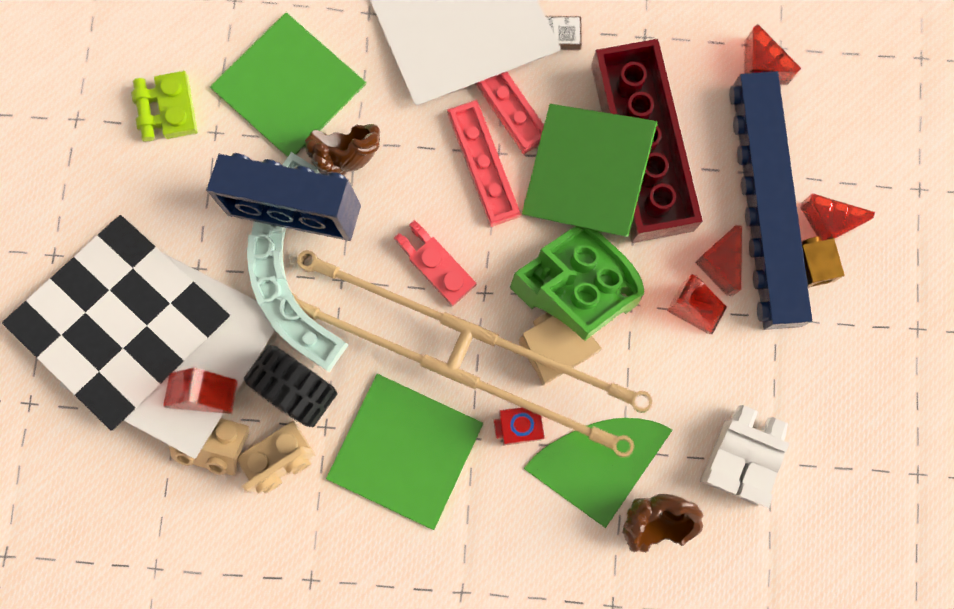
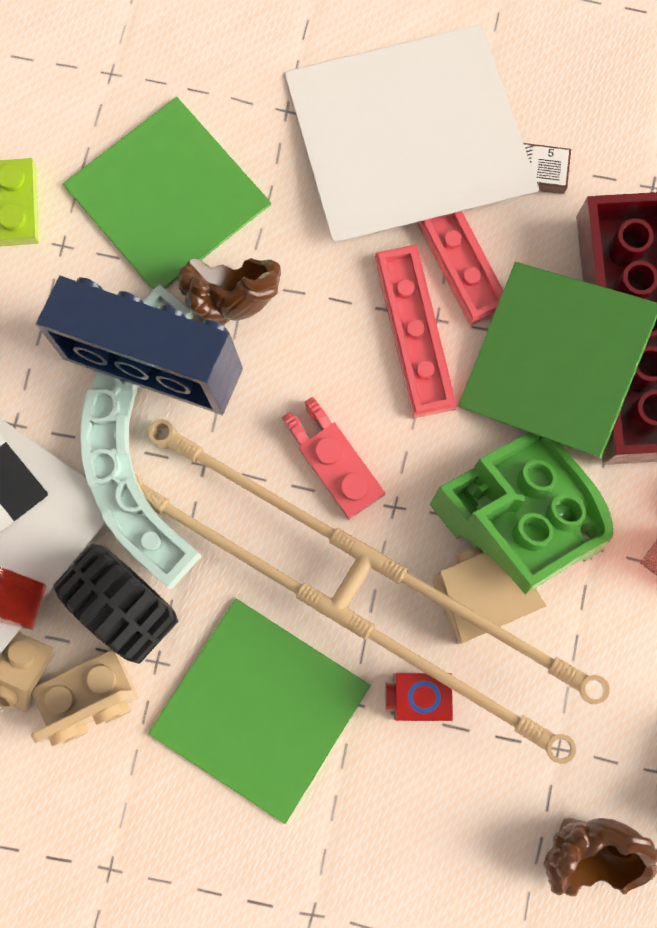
camera: 10 degrees right, 0 degrees up
bright green sticker [524,418,672,528] -> none

